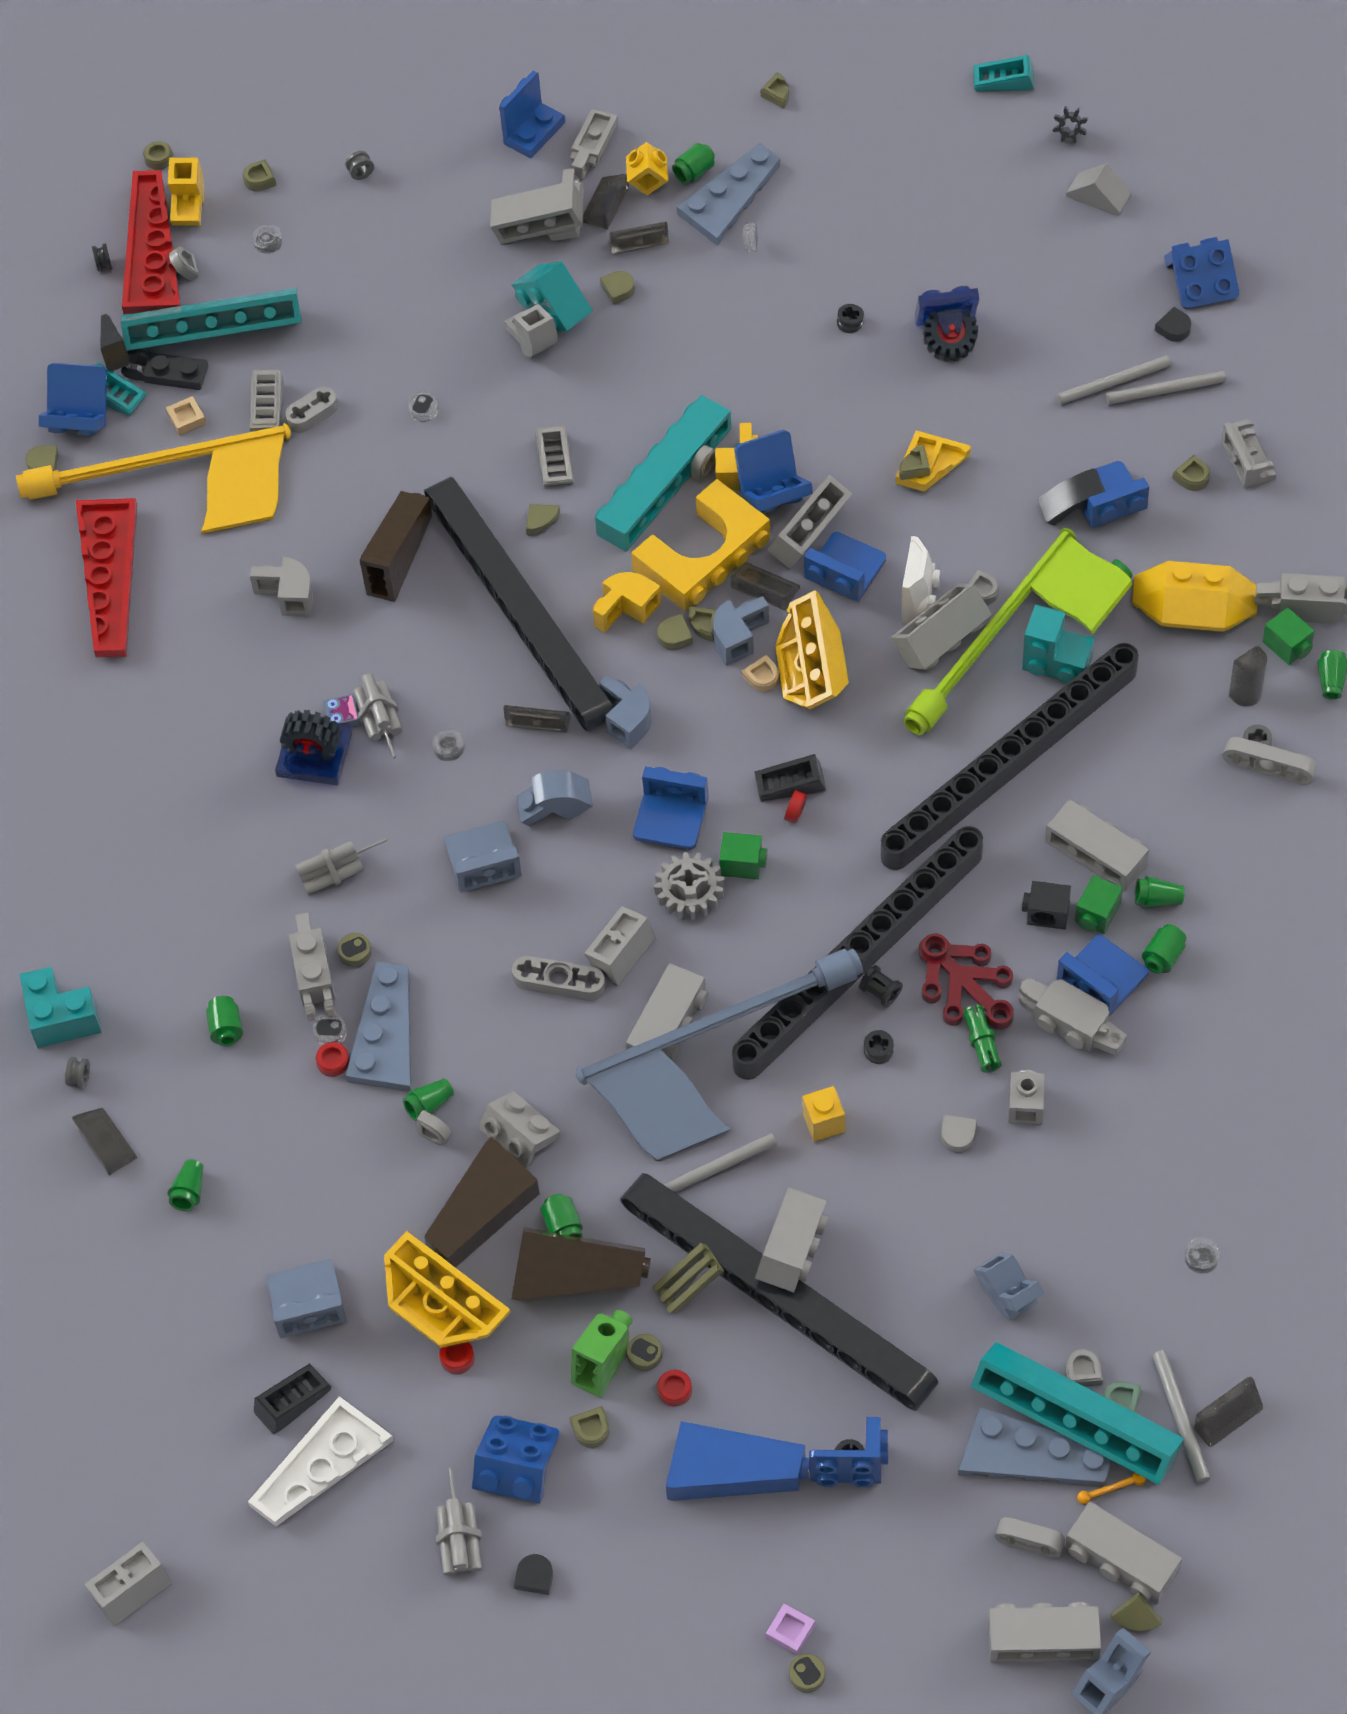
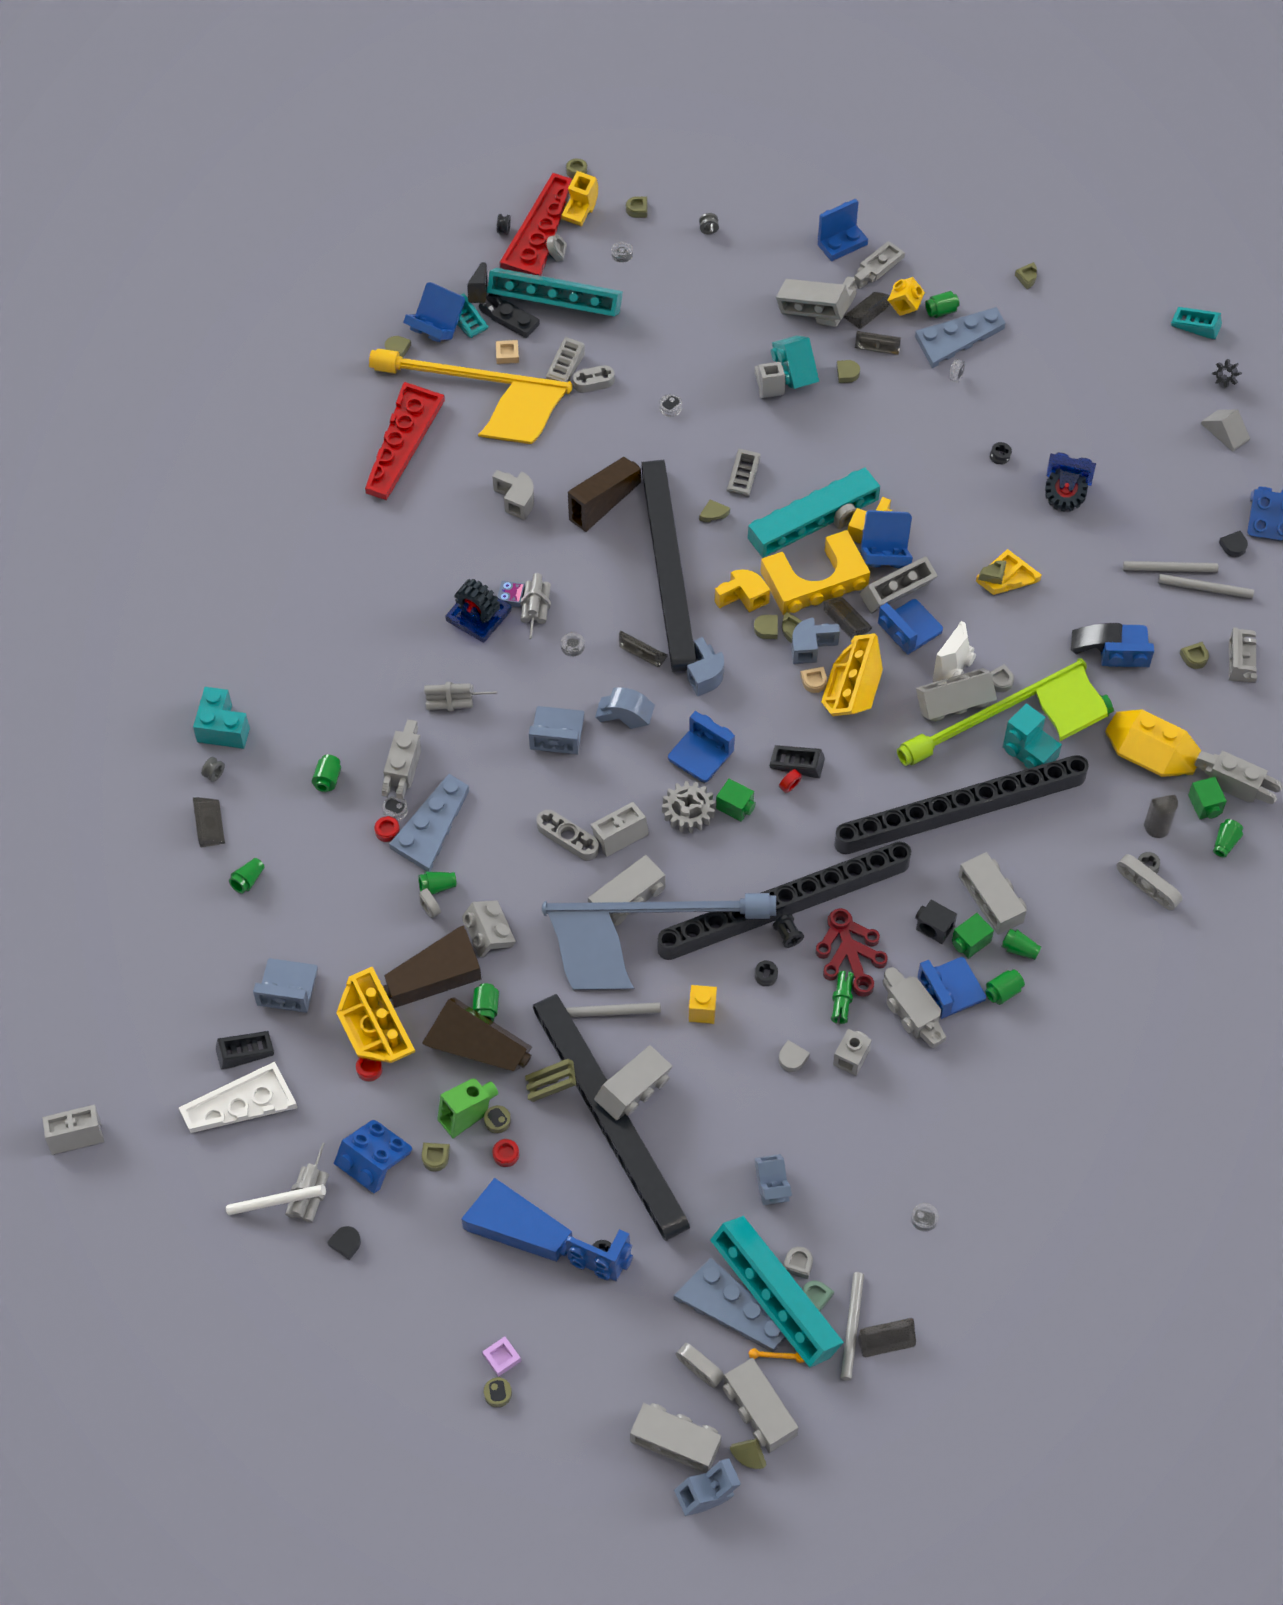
camera: 20 degrees right, 0 degrees up
olive tile [338,933,371,967] -> none
none -> white bar [226,1184,326,1215]

